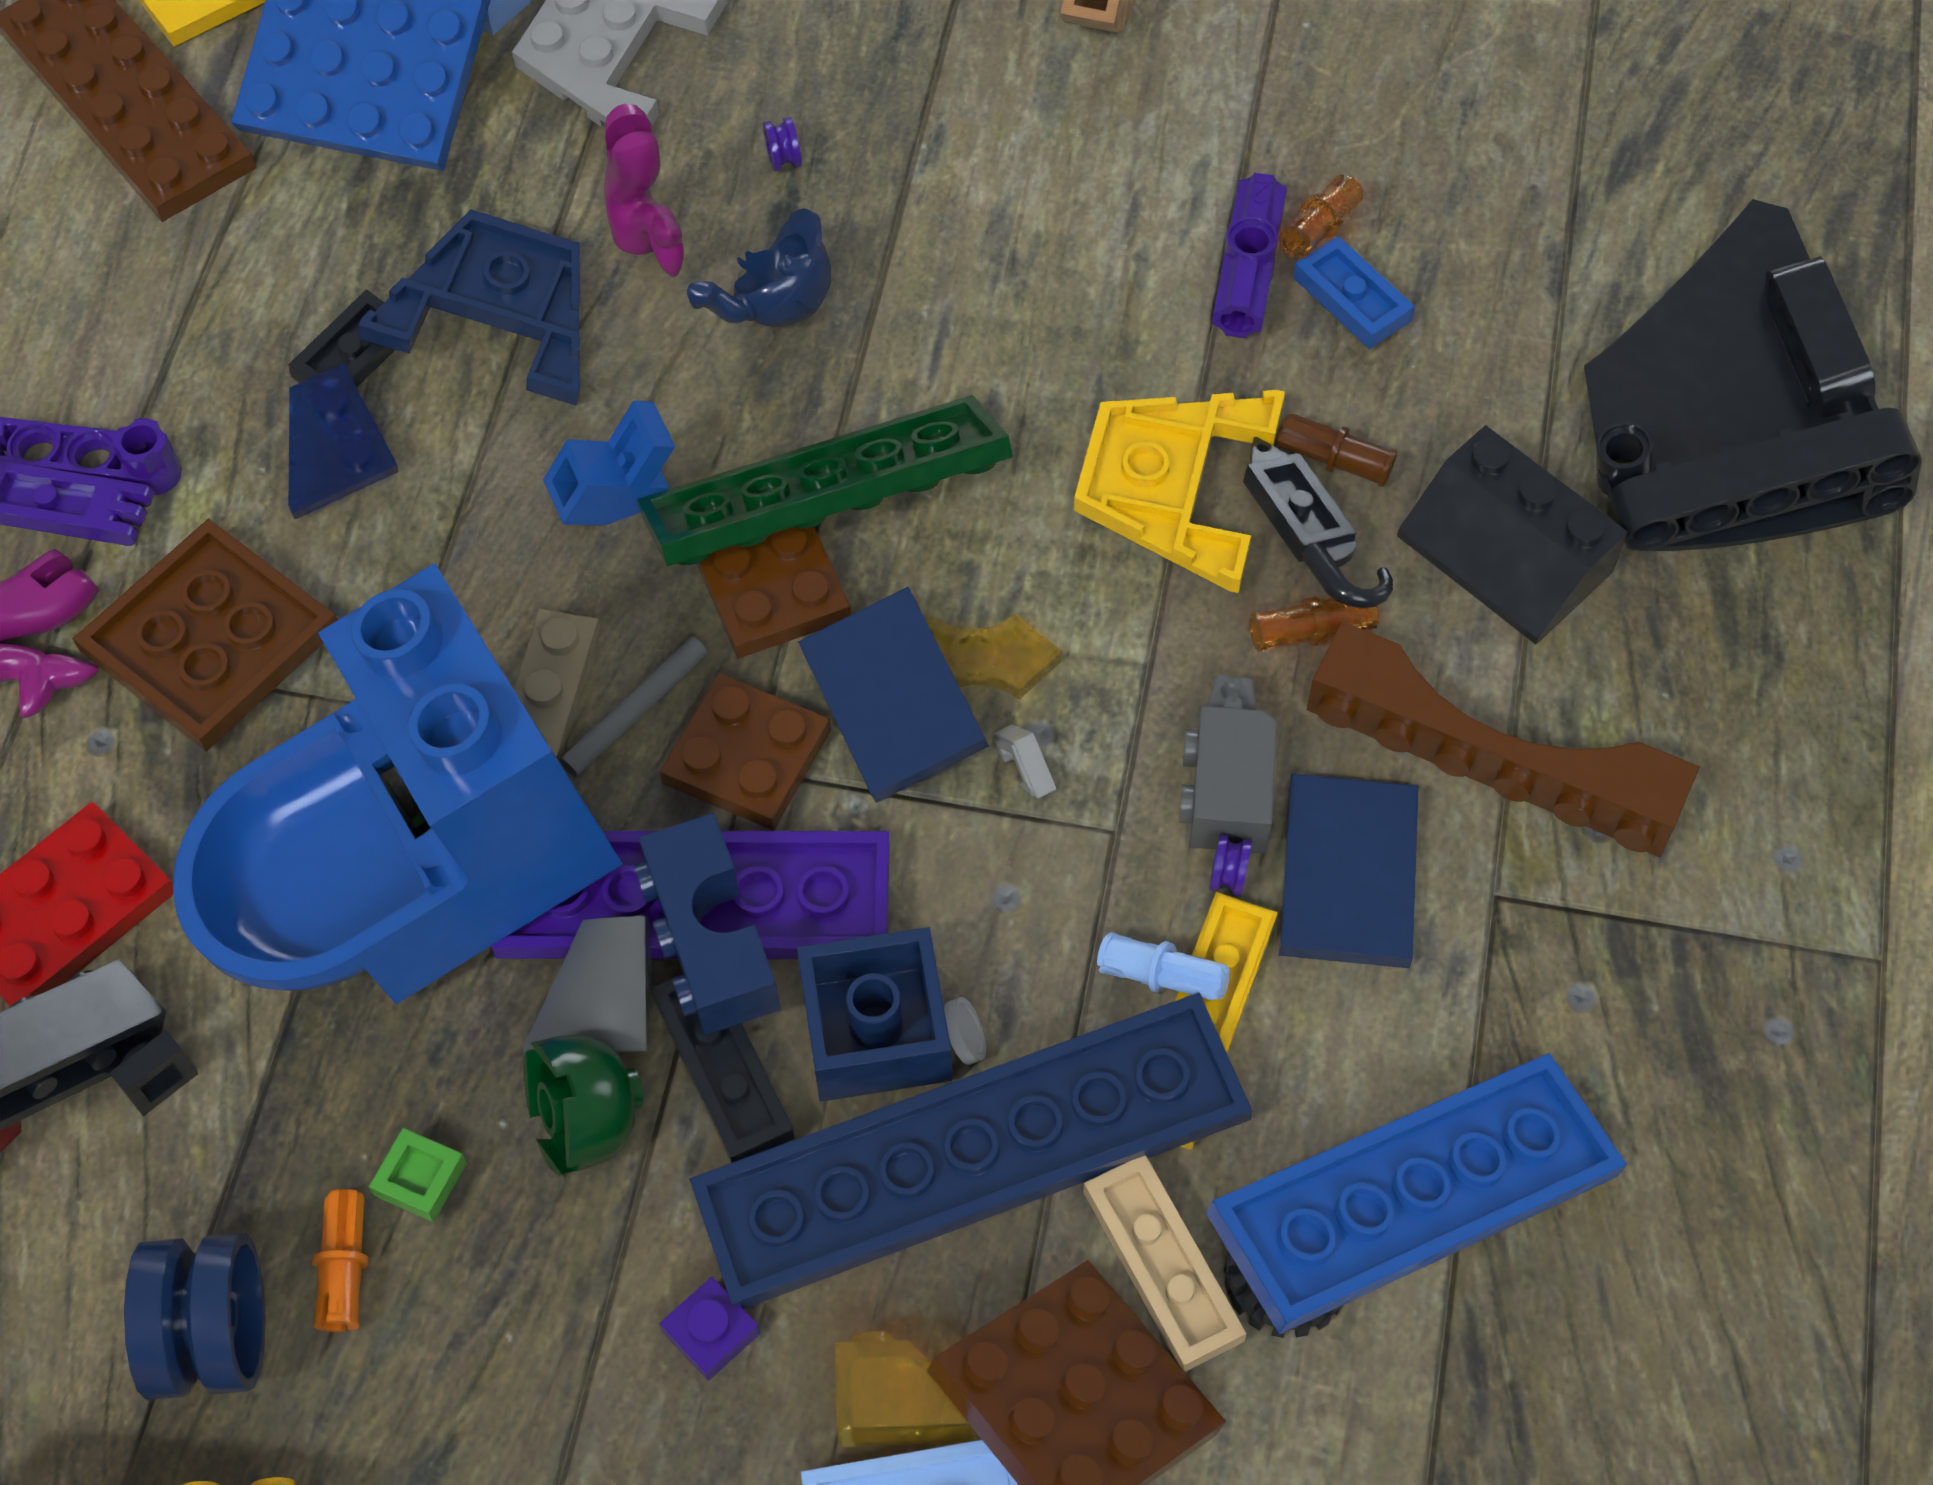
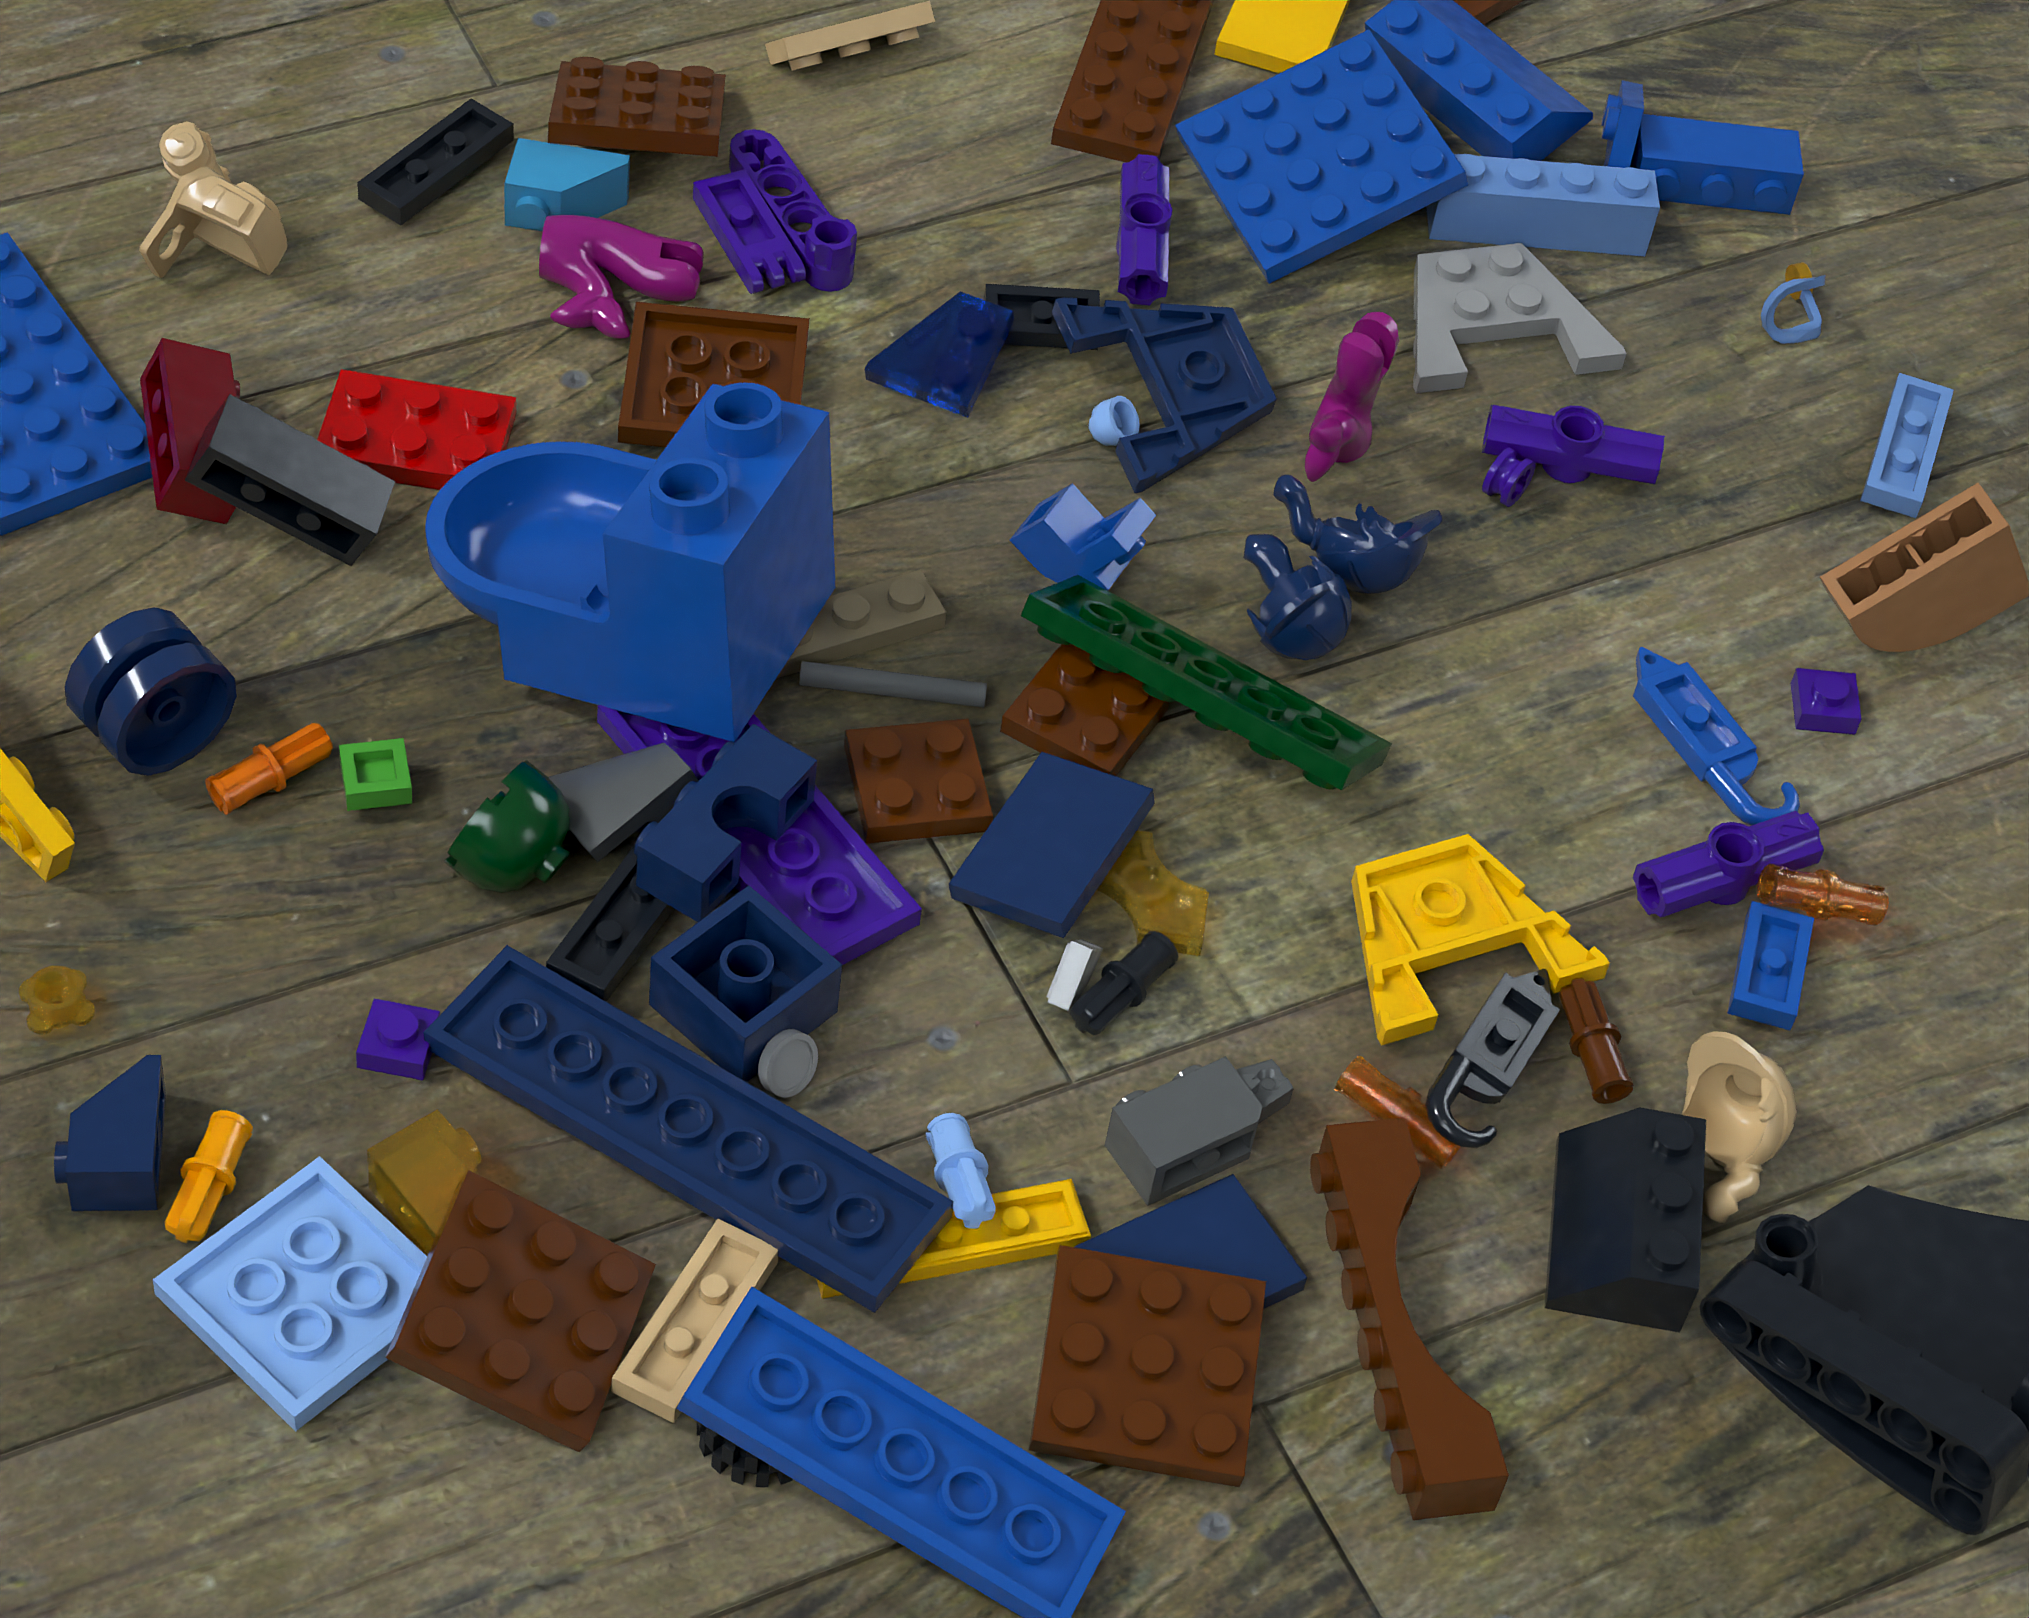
camera: 45 degrees right, 10 degrees down
black plate [109,1030,198,1116] -> none
dark purple bush [1209,833,1252,896] -> none
none -> reddish brown plate [1028,1245,1266,1487]
none -> black axle [1070,931,1179,1035]
none -> light blue hinge [1089,396,1140,446]
none -> dark purple piece [1116,154,1173,306]
none -> dark blue piece [1243,534,1352,660]
none -> dark purple piece [1482,405,1665,484]
none -> blue plate [1633,647,1800,826]
none -> tan piece [1682,1031,1797,1223]
none -> dark purple plate [1790,668,1862,735]

